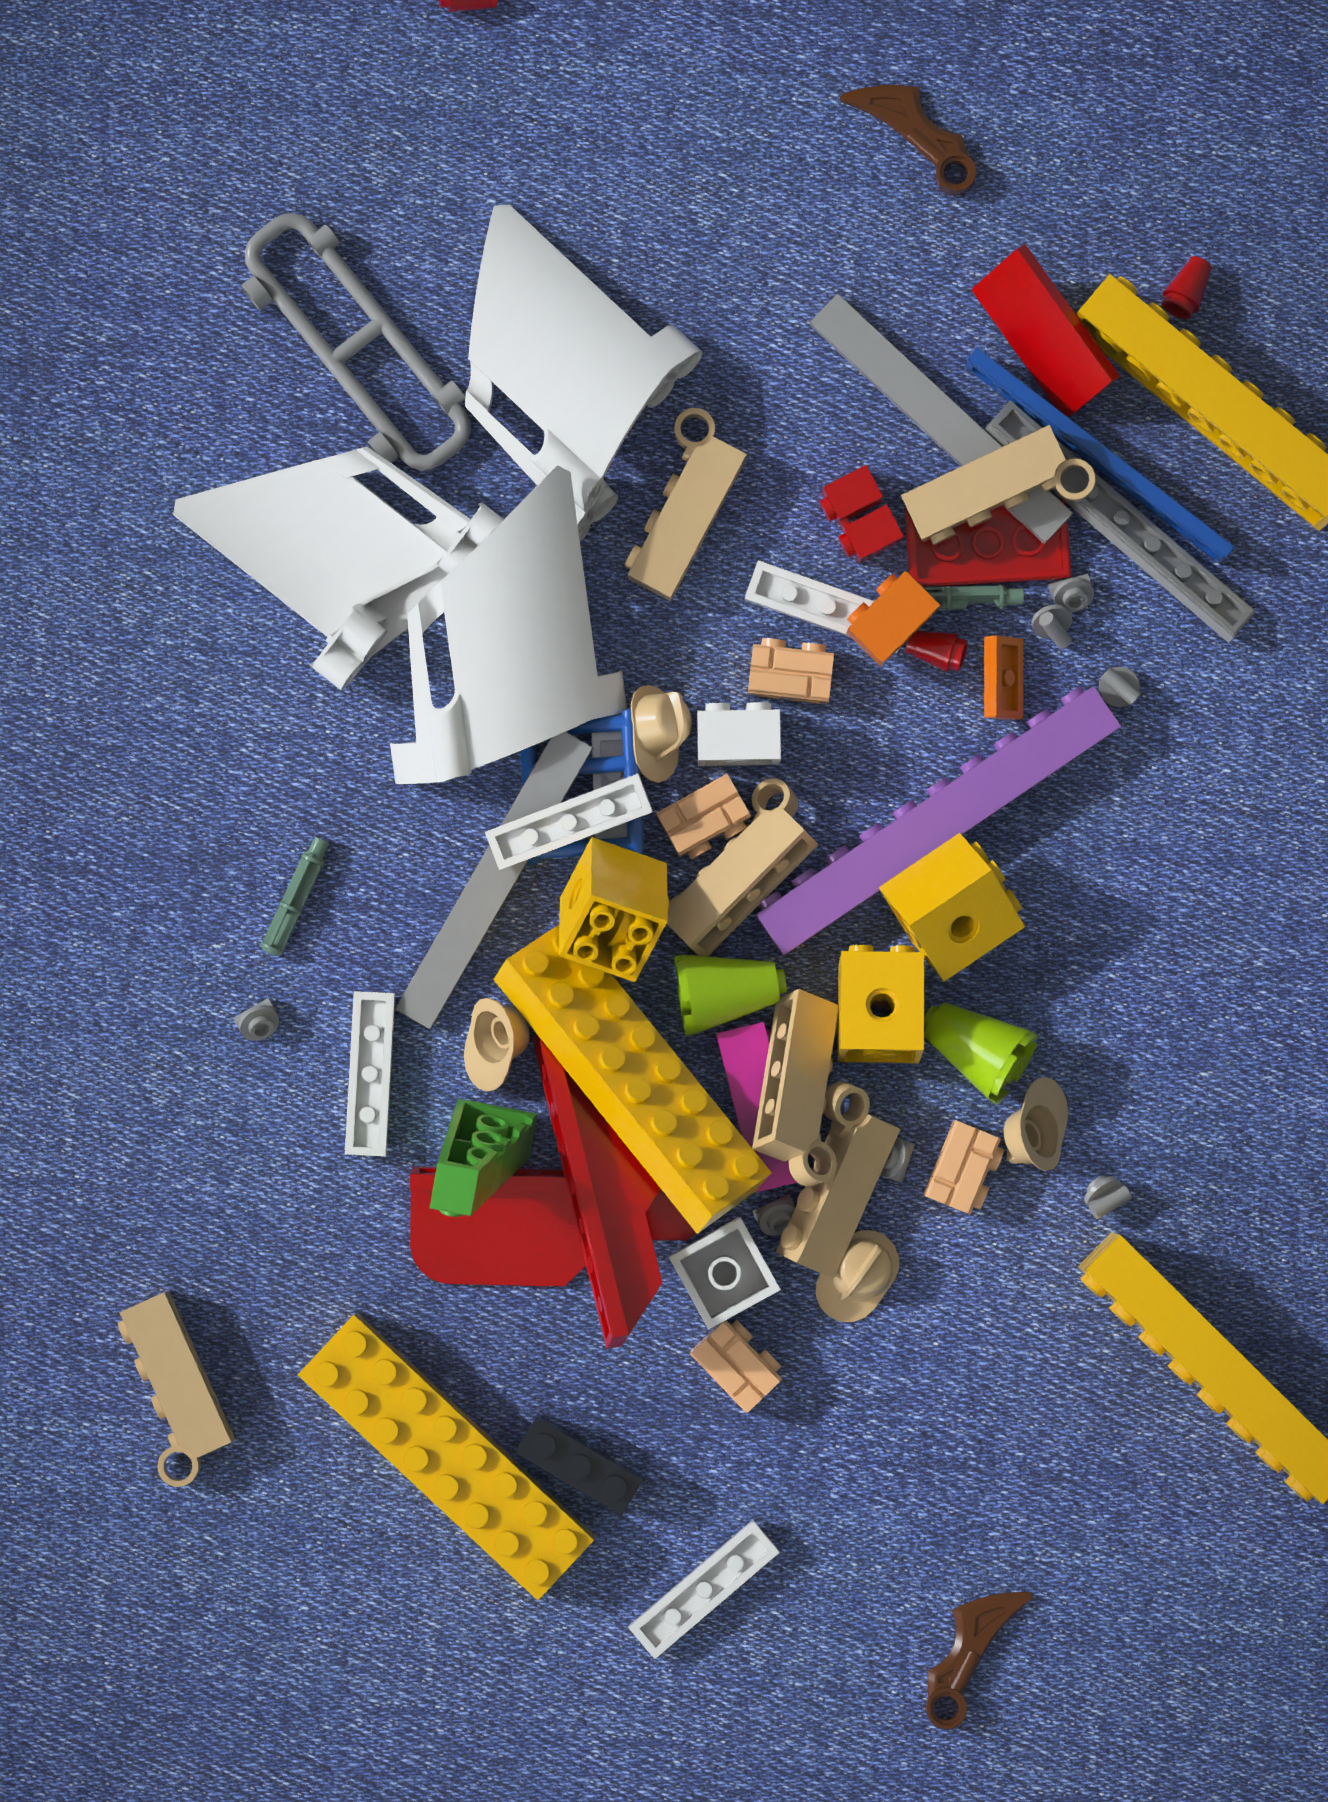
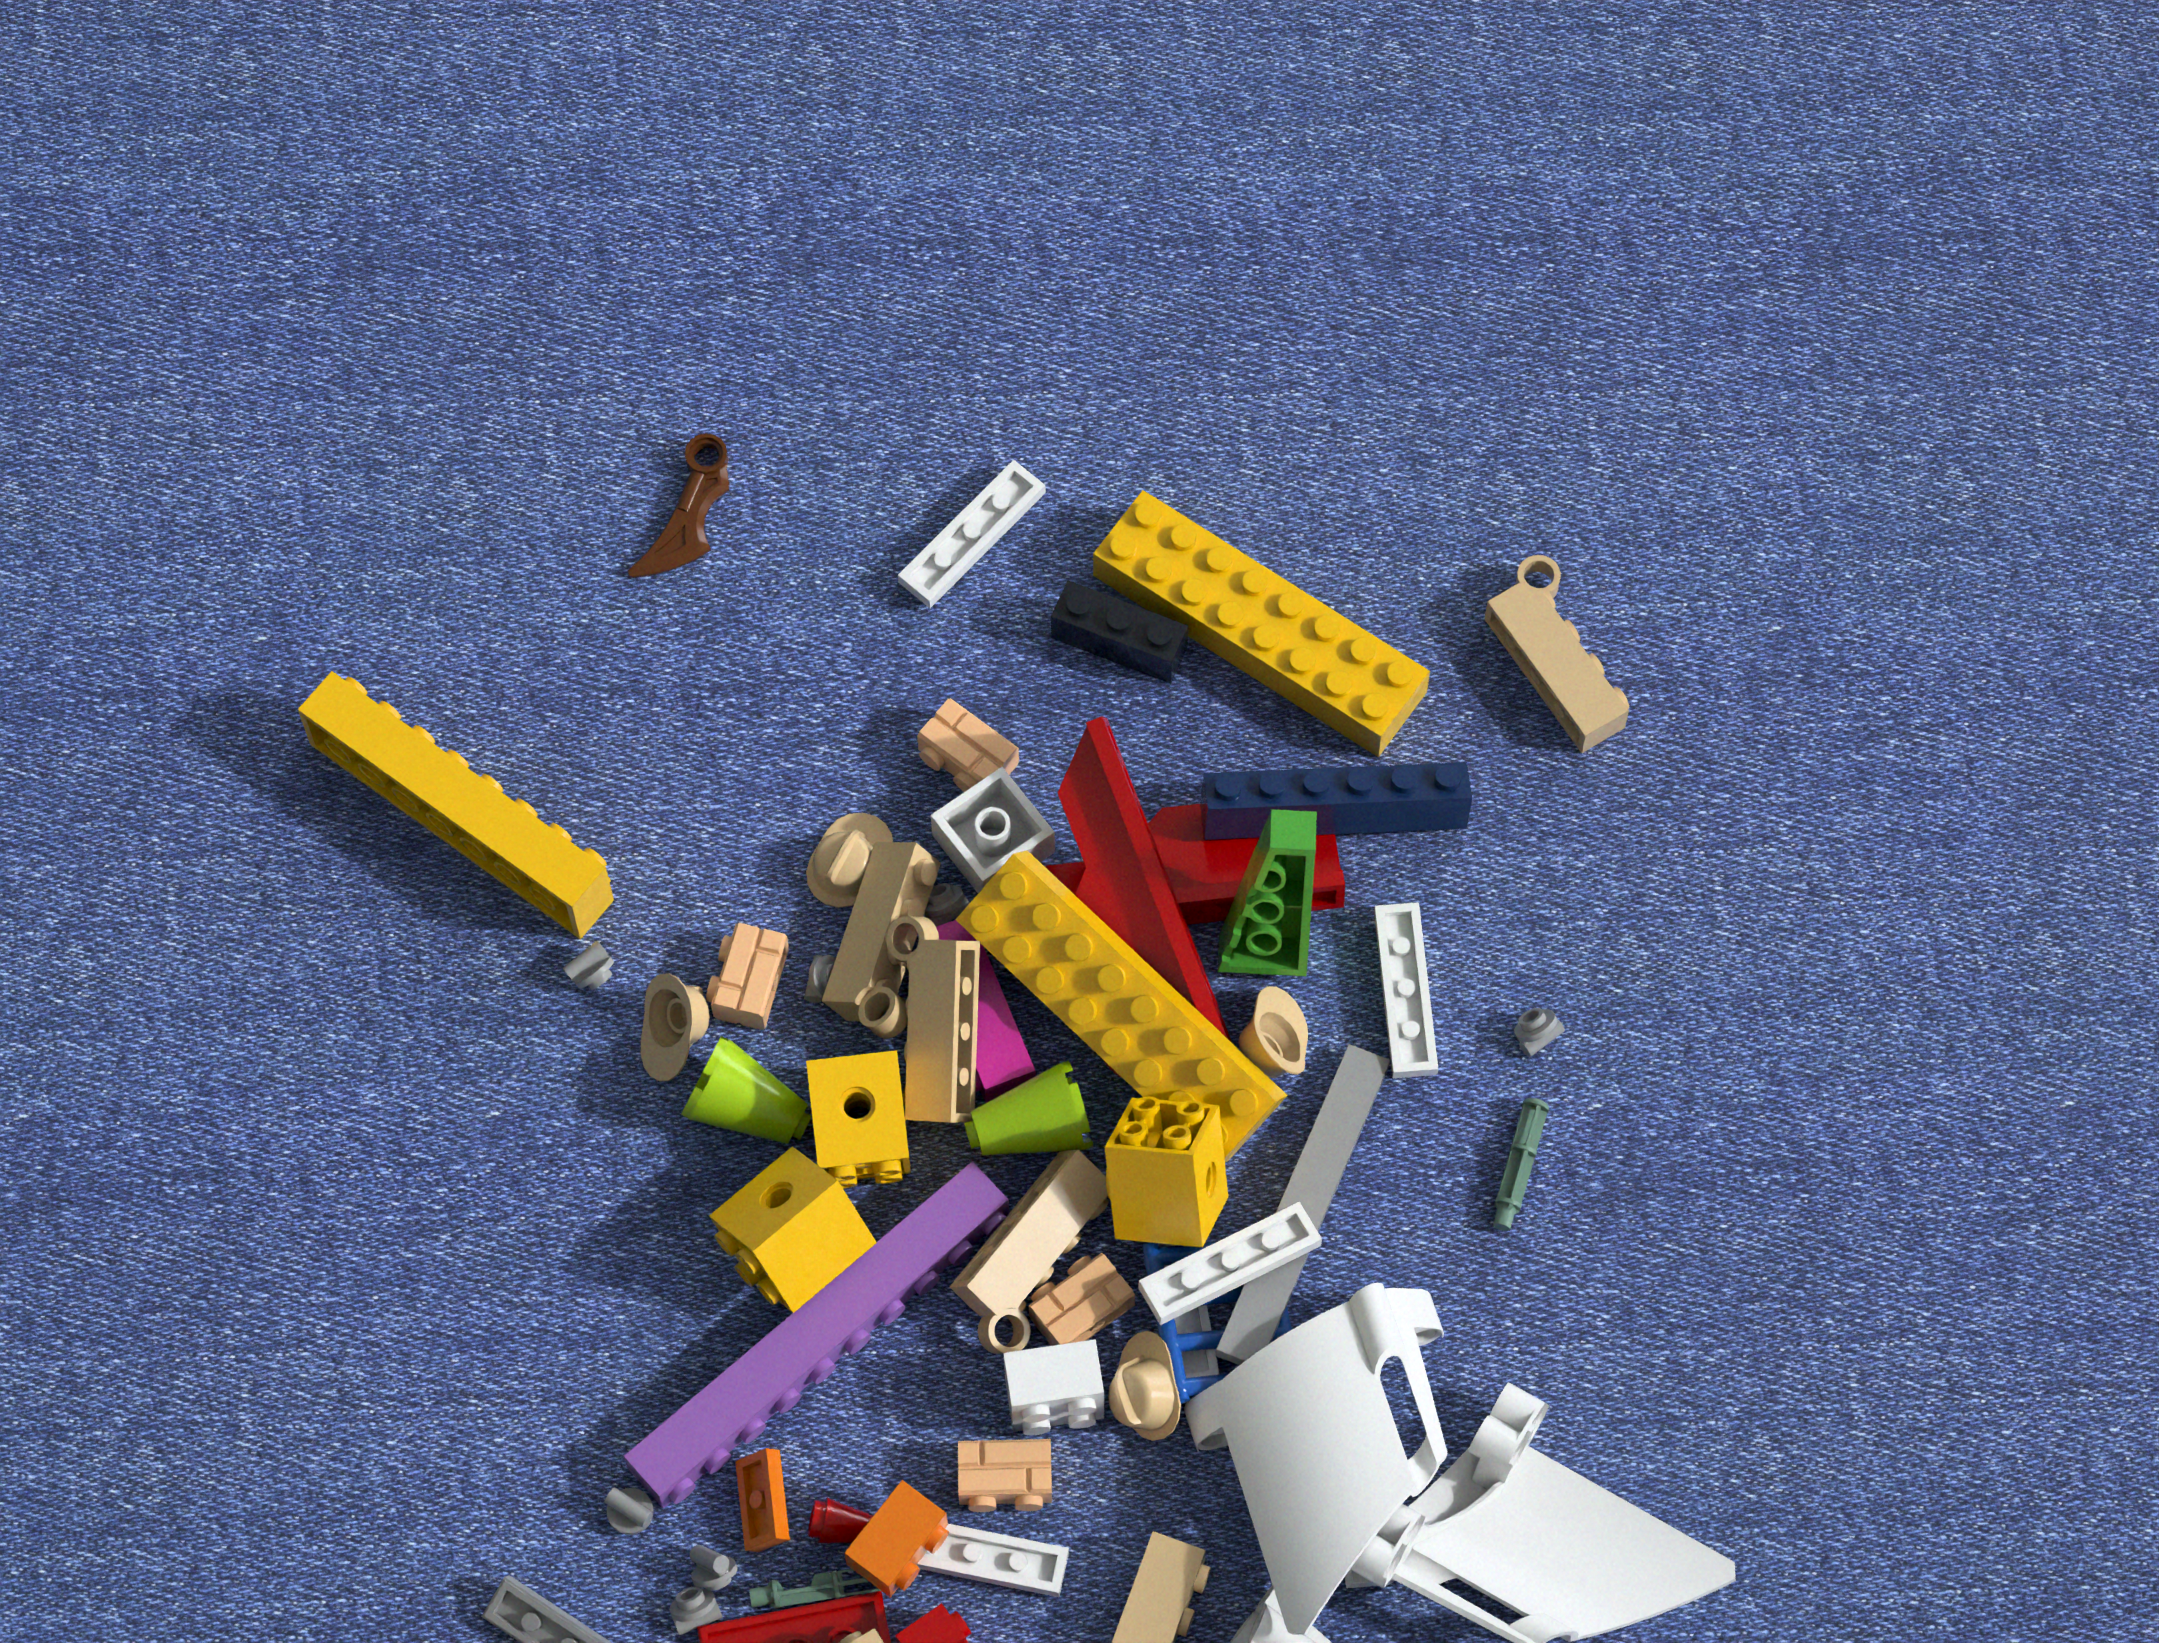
camera: 170 degrees right, 20 degrees down
none -> dark blue brick [1200,762,1472,840]

